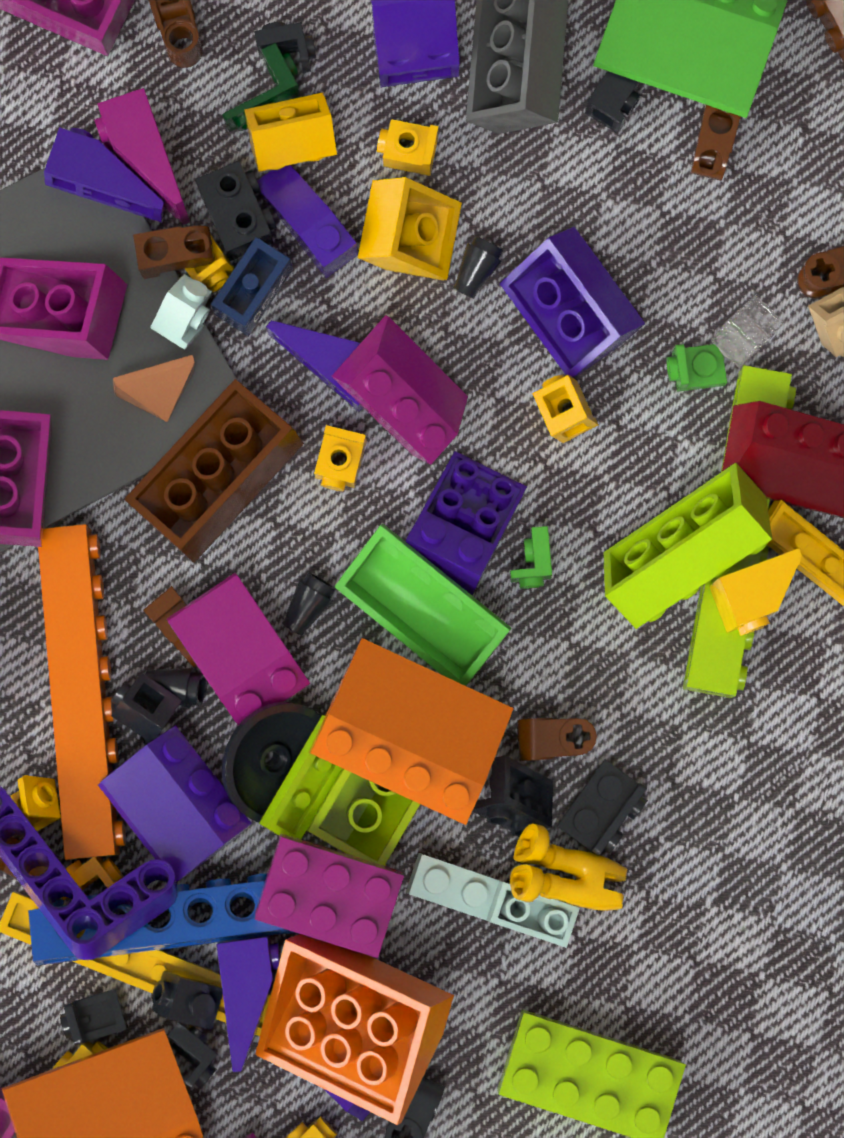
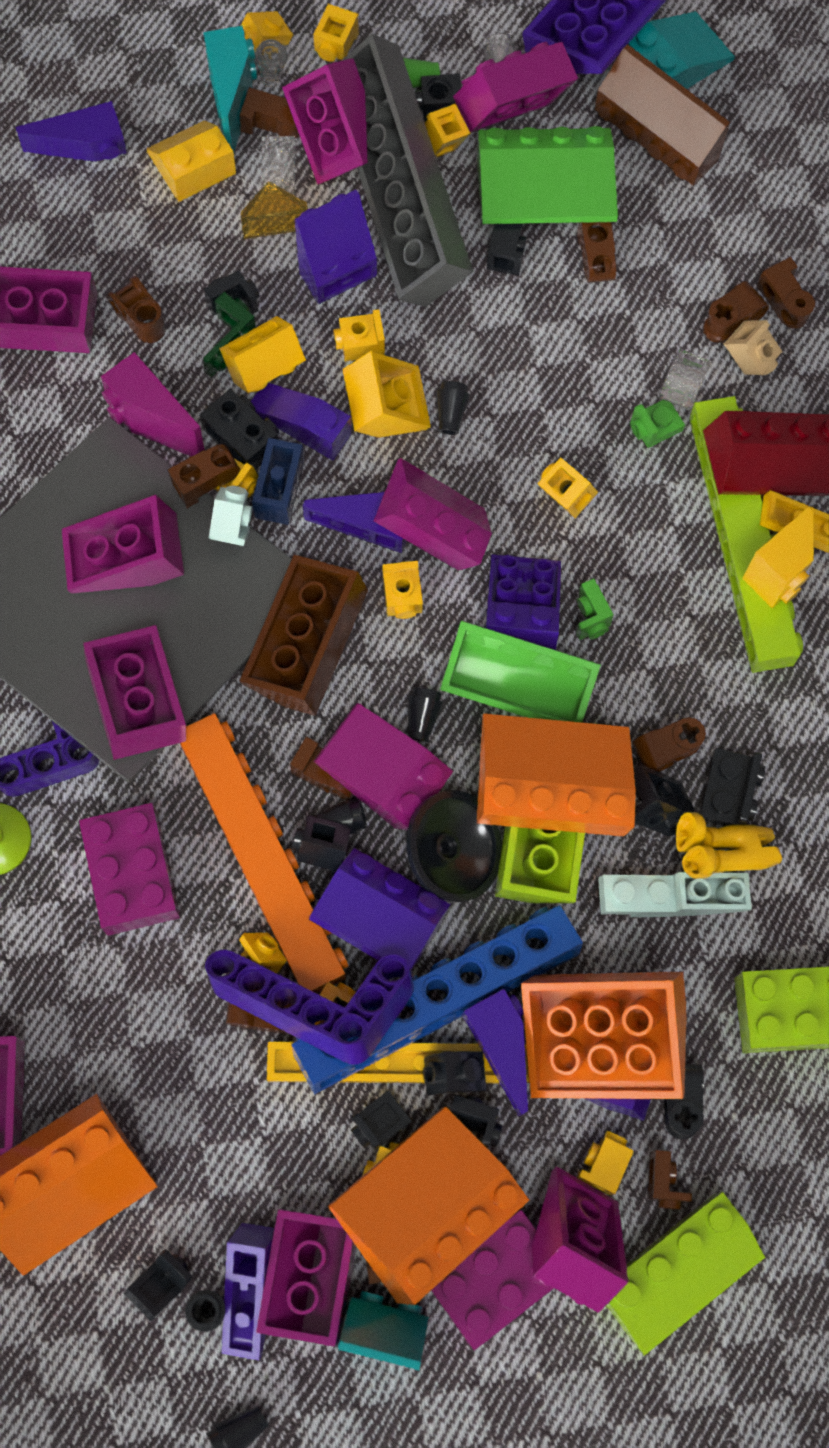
camera: 25 degrees left, 10 degrees down
dark purple slope [44,127,164,222] -> none
nougat slope [113,355,195,422] -> none
magenta brick [255,833,404,958] -> none
lime plate [259,715,343,839] -> none
dark purple slope [500,227,645,378] -> none
lime brick [604,463,772,629] -> none

